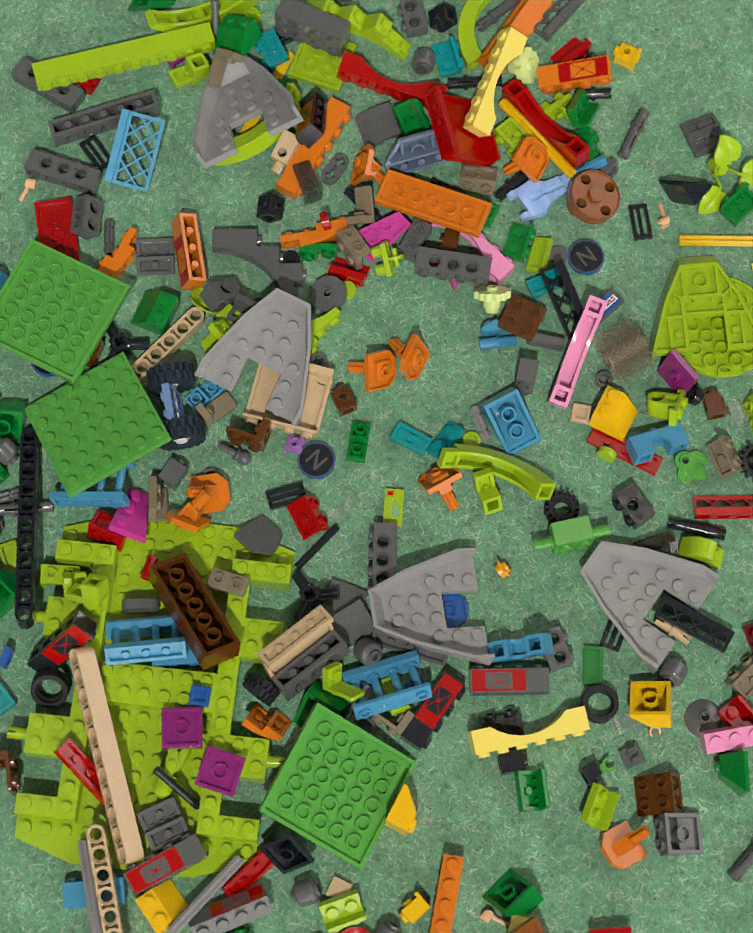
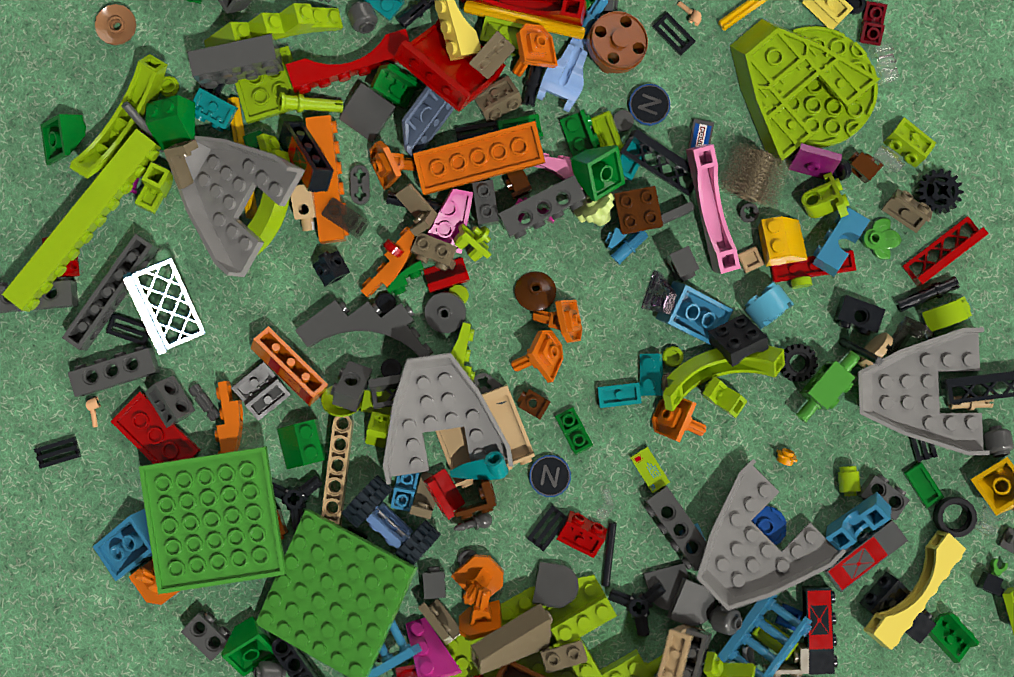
camera: 30 degrees left, 15 degrees up
medium lavender plate [284,434,305,454] -> none
light grey axle [470,405,491,442] -> none
none -> lime pin [278,92,343,113]
none -> red panel [423,469,465,520]
none -> teal piece [450,451,509,480]
none -> dark tan bracket [469,31,515,79]
none -> dark tan slope [471,604,552,675]
none -> reddish brown dish [515,271,556,311]
none -> green slope [570,145,625,202]
none -> wing [641,271,677,315]
none -> black brick [708,314,768,367]
none -> medium azure brick [745,282,794,330]
none -> lime brick [838,466,861,496]
none -> black bar [839,338,883,366]
none -> tan tile [857,332,893,368]

